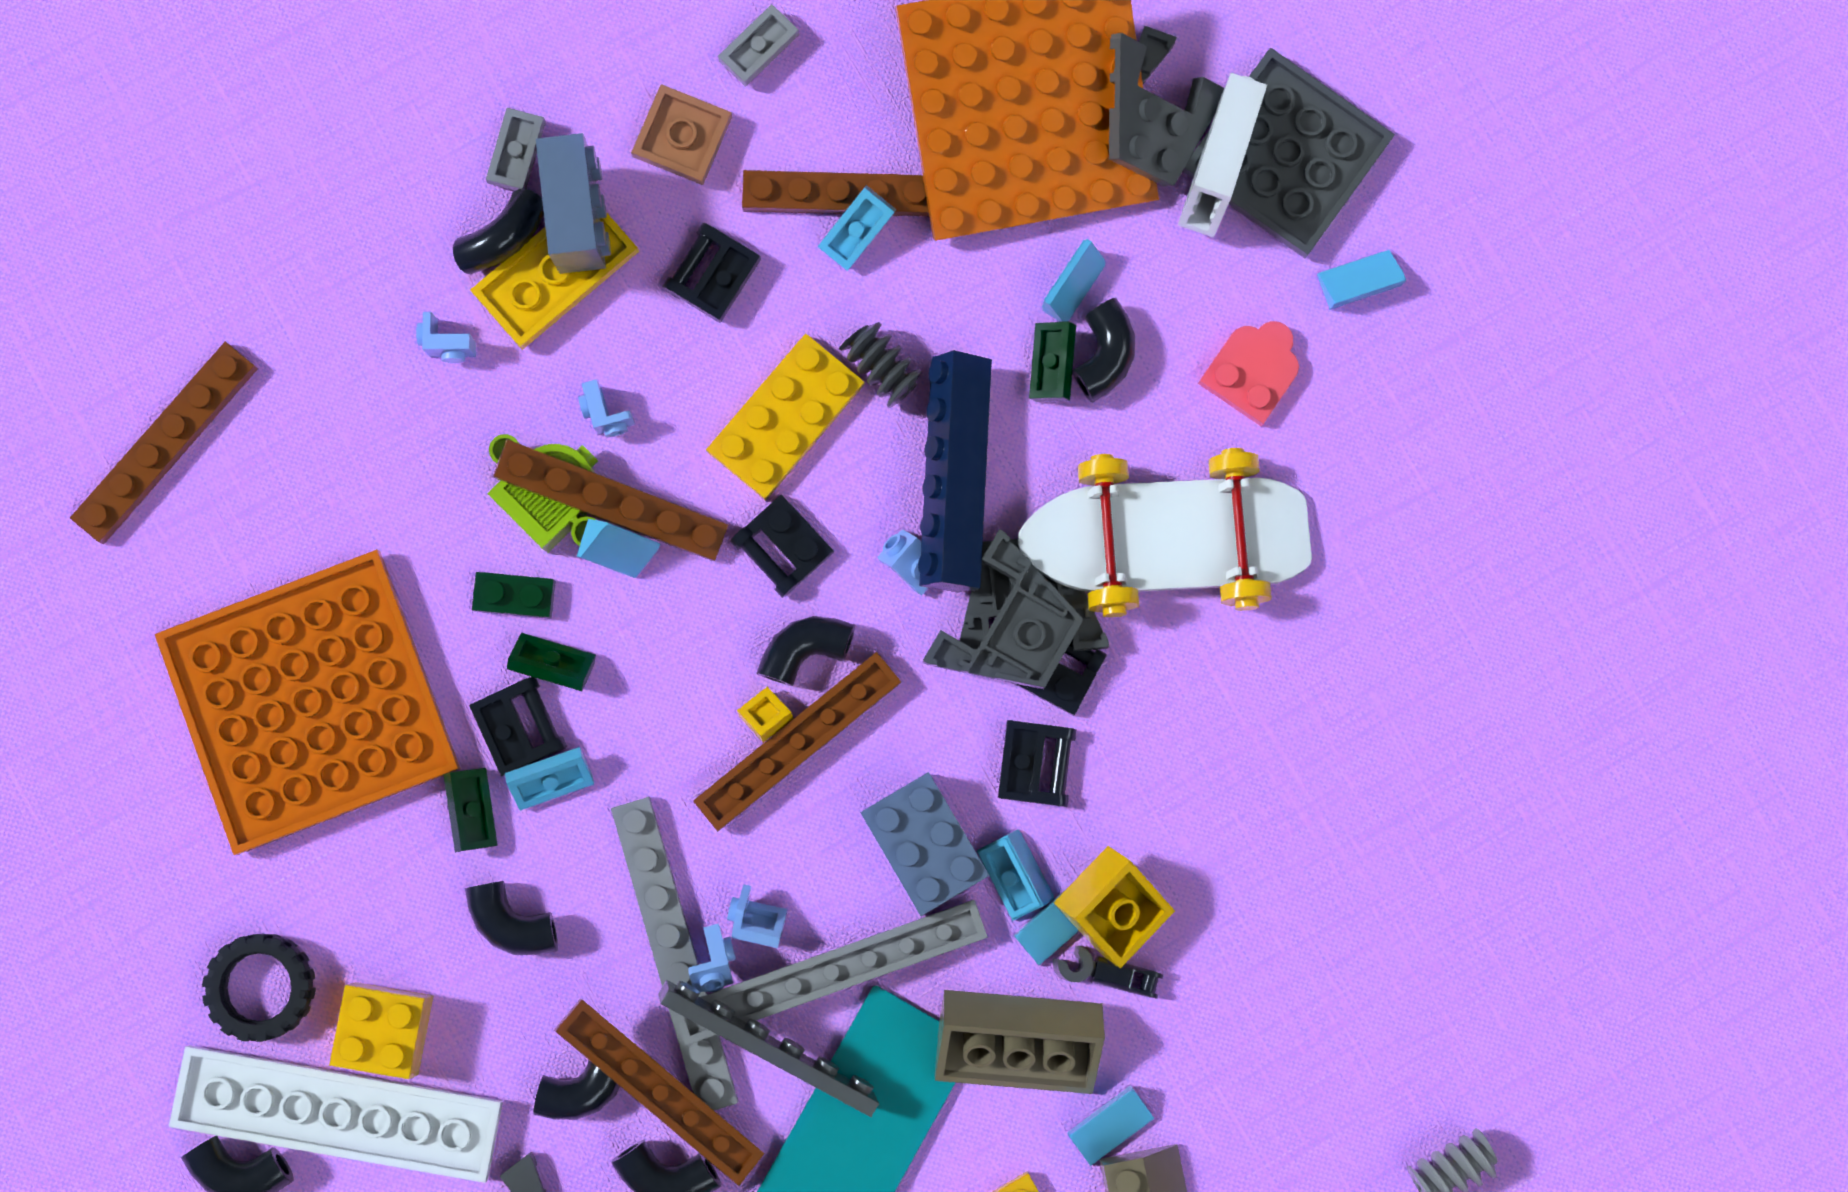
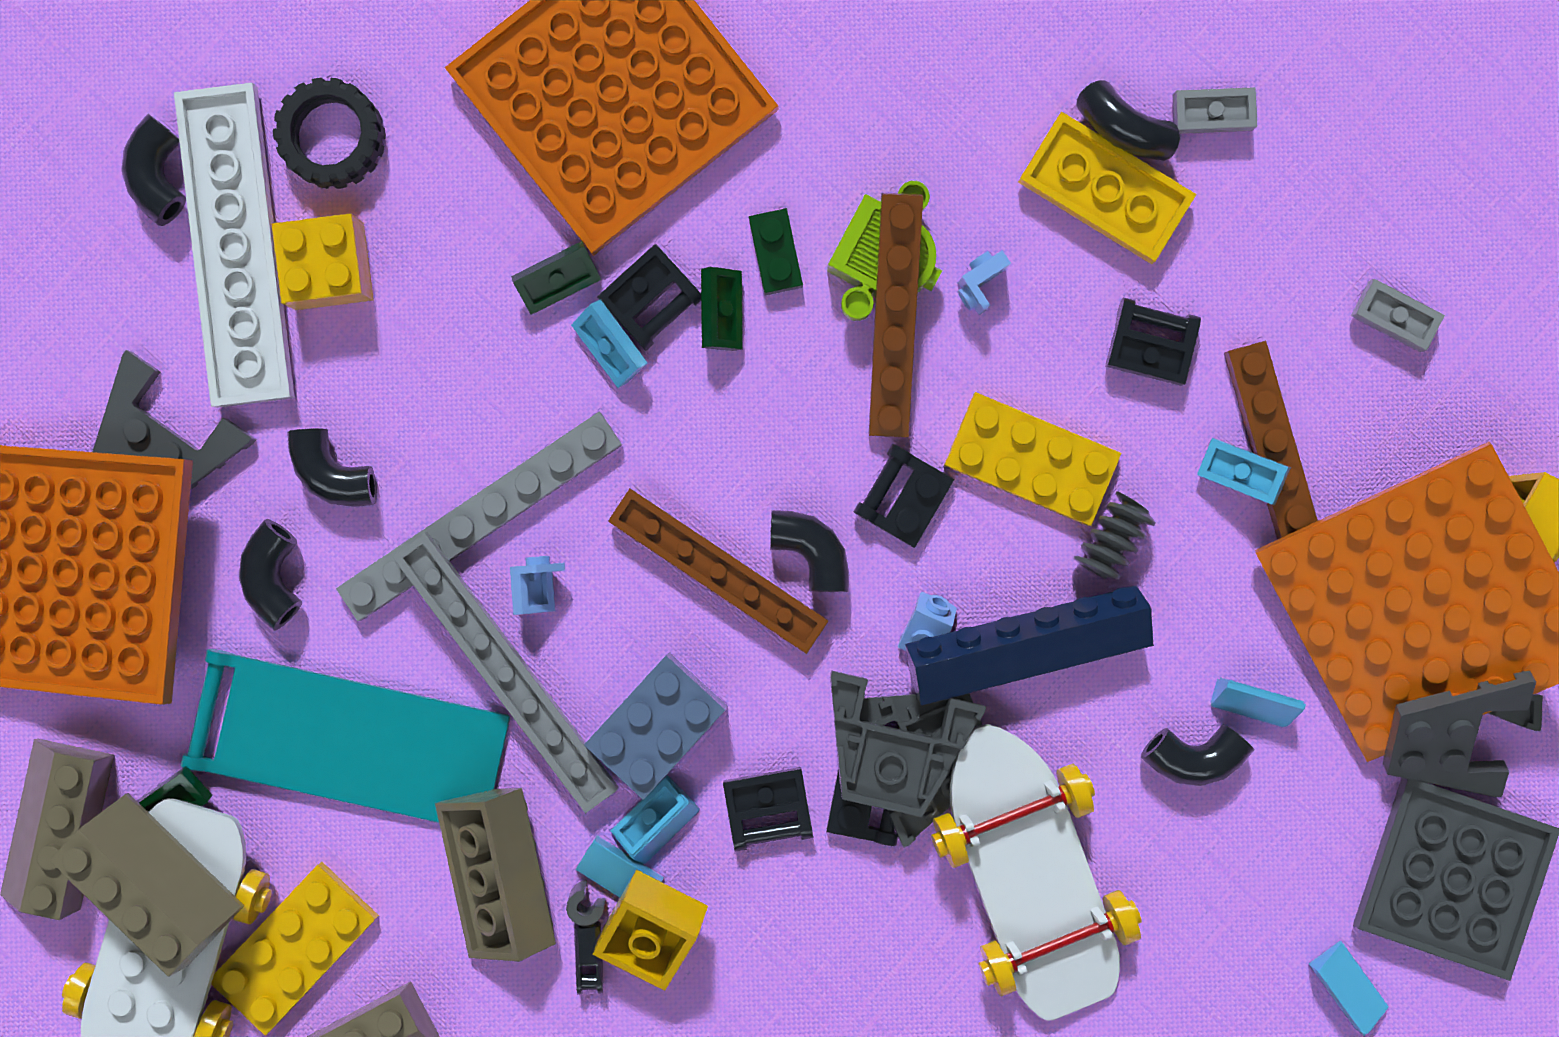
camera: 85 degrees right, 5 degrees up
light blue bracket [416,312,476,363] -> none
black cylinder [465,881,558,955] -> none
sand blue brick [536,133,611,274] -> none
dark orange plate [554,999,765,1186] -> none
medium azure slope [577,519,660,578] -> none
nougat plate [631,84,732,185] -> none
dark grey plate [658,980,879,1117] -> none
light blue bracket [688,923,736,992] -> none
yellow plate [737,687,794,743] -> none
dark green plate [1029,321,1076,402] -> none
medium azure slope [1067,1085,1154,1166] -> none
white slope [1178,73,1267,238] -> none
coral plate [1198,321,1299,426] -> none

